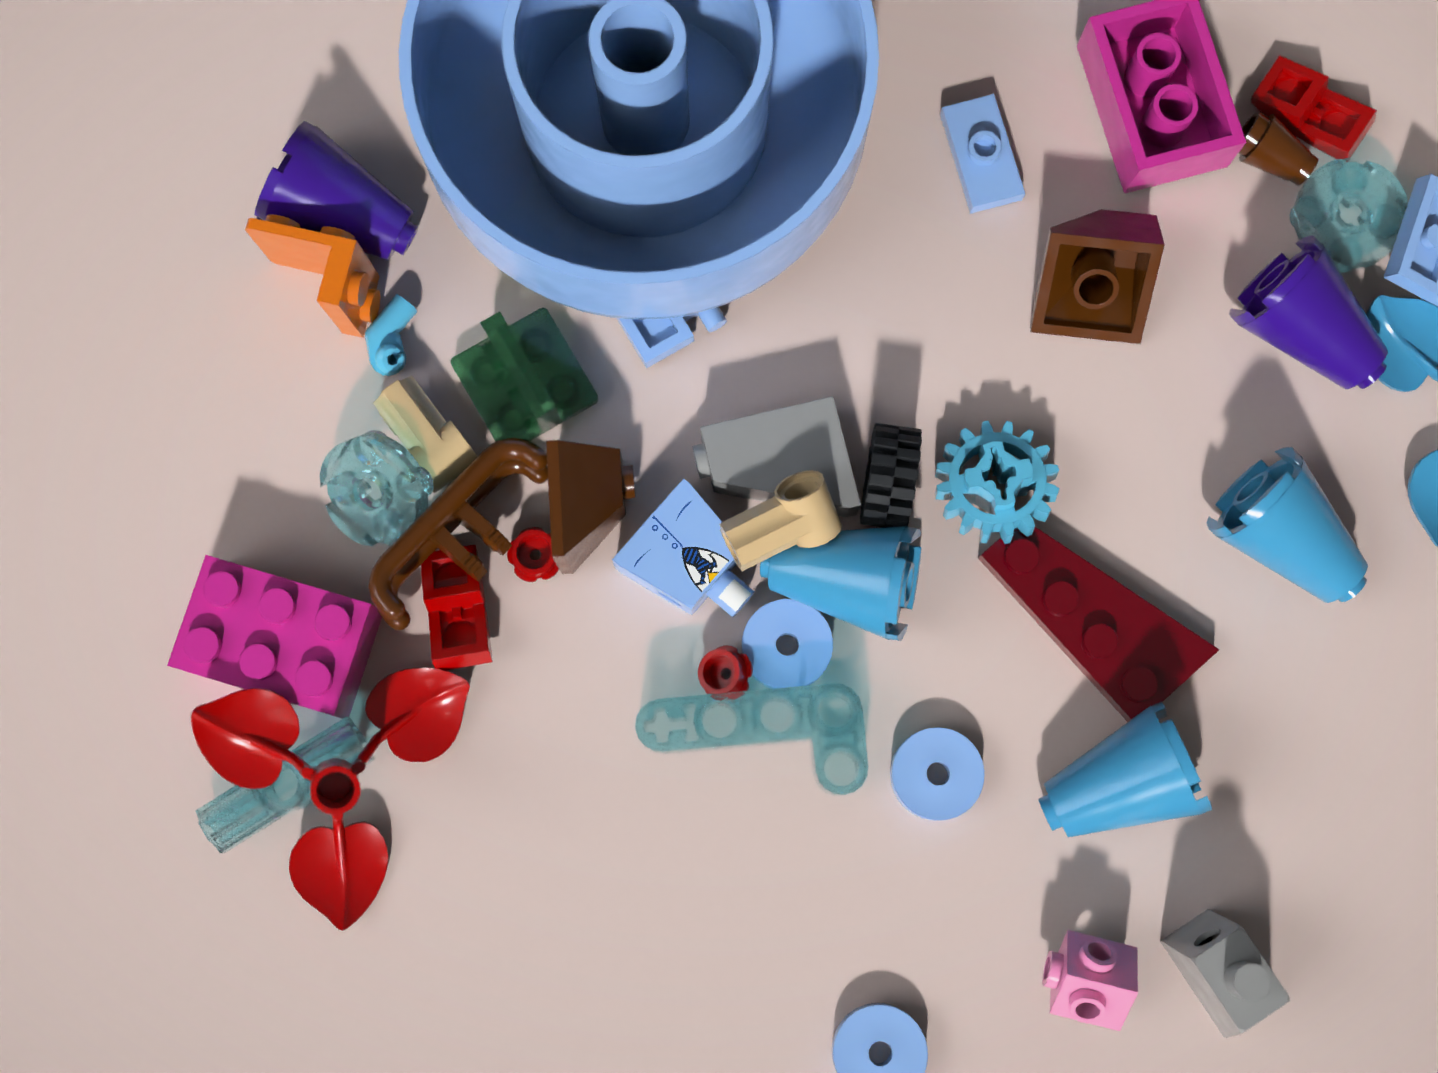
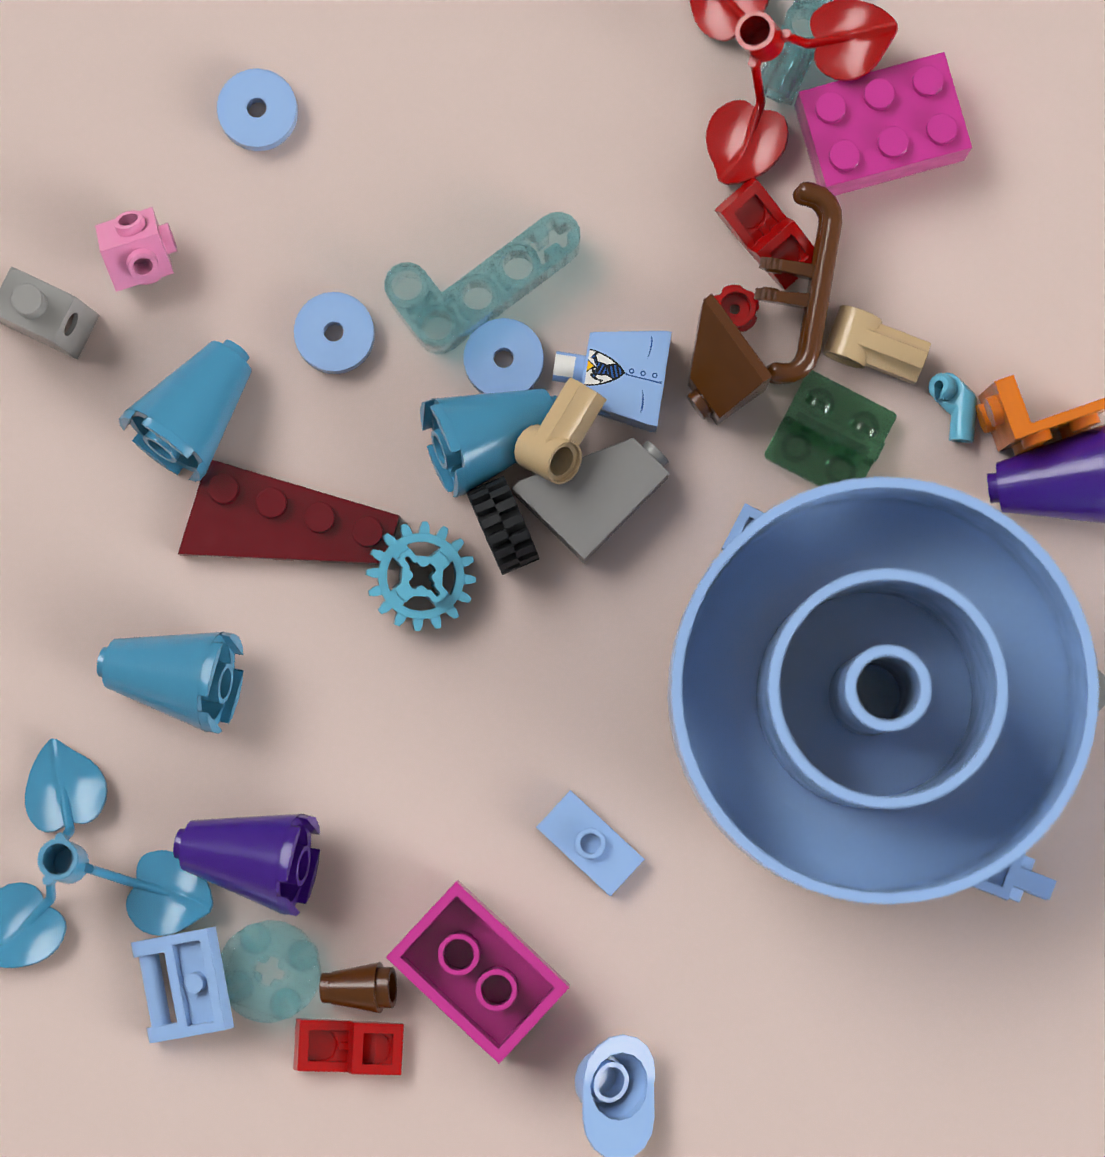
camera: 150 degrees right, 5 degrees up
clear light blue plate [320,430,434,547] -> none
red plate [698,645,753,702] -> none
reddish brown slope [1030,209,1165,344] -> none

